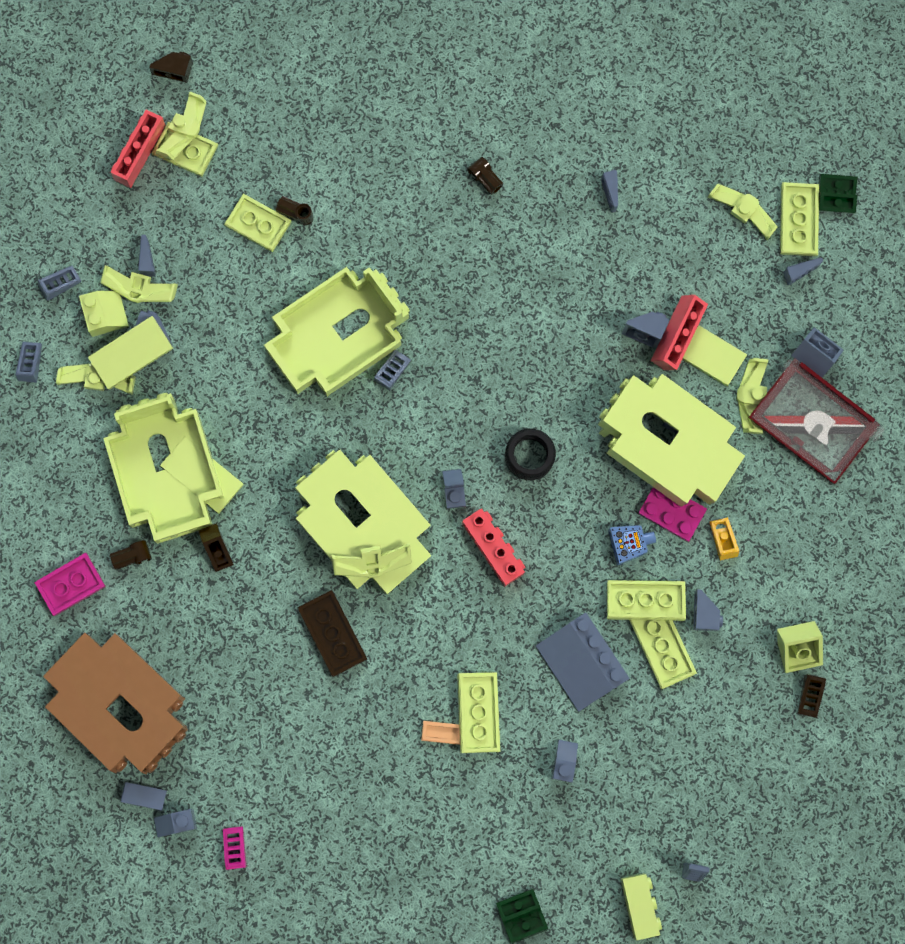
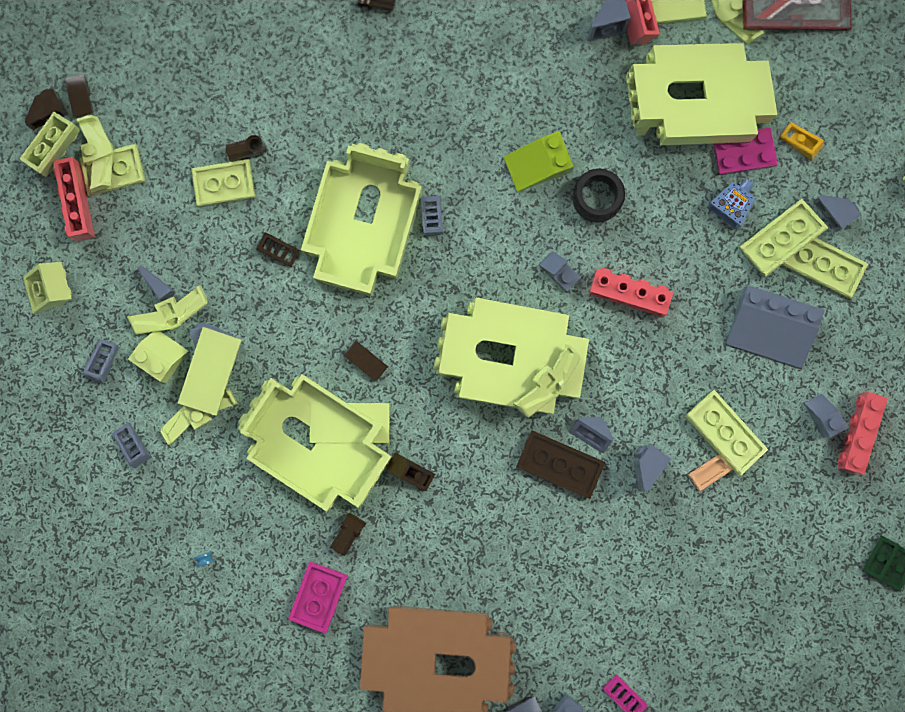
camera: 30 degrees left, 5 degrees up
none -> yellowish green slope [20,112,80,177]
none -> yellowish green slope [23,262,72,314]
none -> dark brown slope [66,74,94,117]
none -> dark azure bush [194,552,215,567]
none -> dark brown slope [255,232,300,268]
none -> dark brown slope [343,340,388,382]
none -> lime slope [504,131,574,192]
none -> sand blue slope [570,417,614,453]
none -> sand blue slope [633,444,671,492]
none -> coral brick [837,392,888,475]

